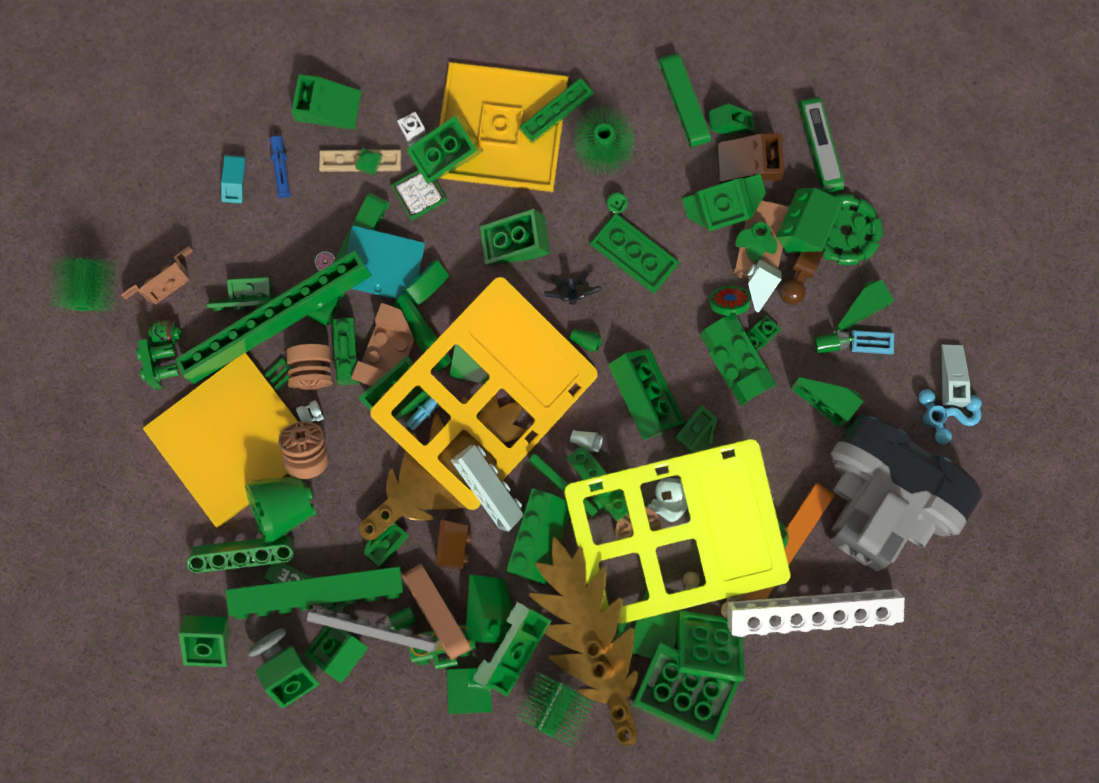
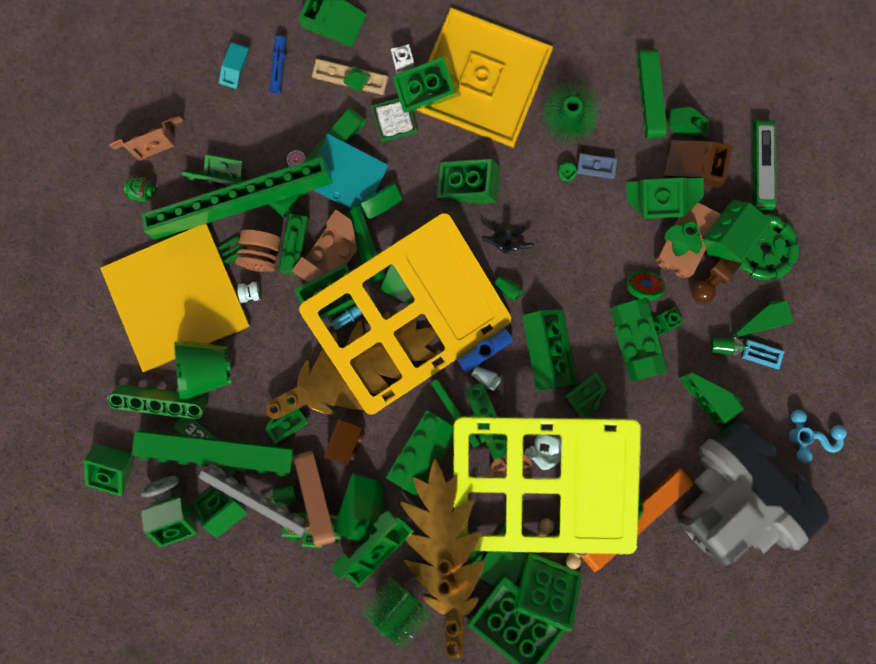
camera: 10 degrees right, 5 degrees up
green piece [49,255,117,314] -> none
green plate [136,339,180,390] -> none
nougat wheel [278,422,329,479] -> none
green slope [447,668,492,714] -> none
light aqua slope [450,445,524,531] -> none
green tile [519,78,594,144] -> none
green tile [590,213,680,294] -> none
white brick [728,589,904,637] -> none
light aqua slope [747,260,781,312] -> none
light aqua slope [941,345,970,407] -> none
none -> blue piece [456,328,513,373]
none -> sand blue plate [577,154,617,179]

